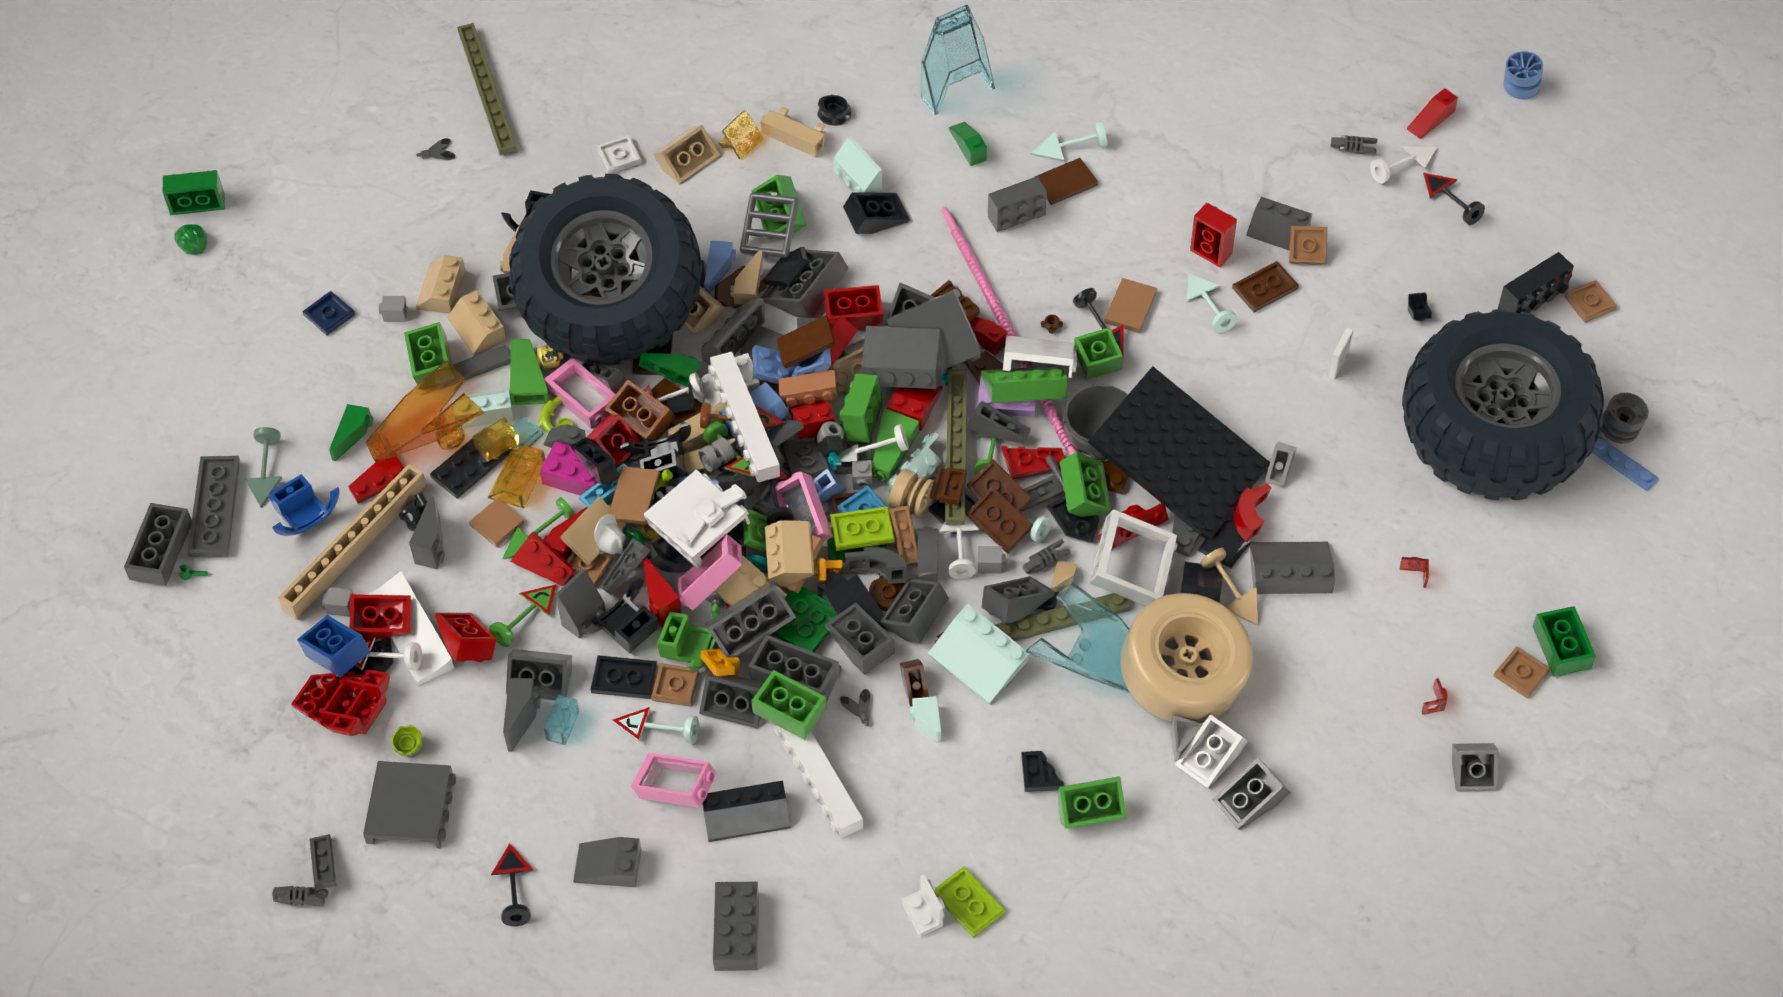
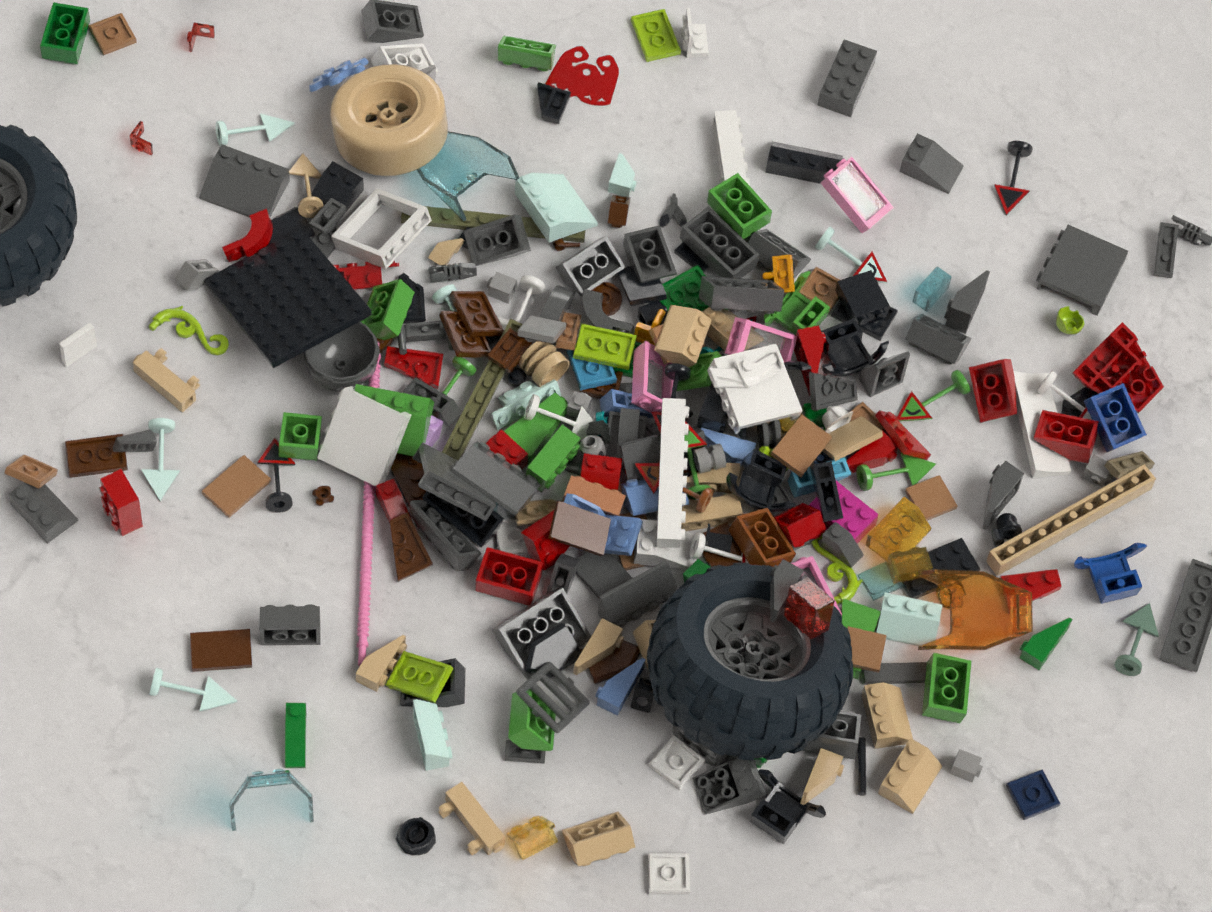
camera: 165 degrees left, 5 degrees up
none -> dark grey slope [112,429,157,452]
none -> tan brick [133,348,200,413]
none -> lime plant [148,306,229,355]
none -> light aqua piece [215,114,295,146]
none -> medium blue plate [309,57,369,92]
none -> dark grey slope [309,198,347,234]
none -> tan slope [356,635,407,692]
none -> lime tile [385,651,453,703]
none -> light grey tile [518,316,566,344]
none -> red piece [545,46,619,106]
none -> dark grey tile [616,408,640,466]
none -> dark grey slope [770,560,804,623]
none -> clear red brick [784,577,835,639]
none -> black brick [835,270,890,325]
none -> medium nougat tile [848,626,887,673]
none -> black bar [858,737,866,796]
none -> dark tan plate [1104,451,1155,479]

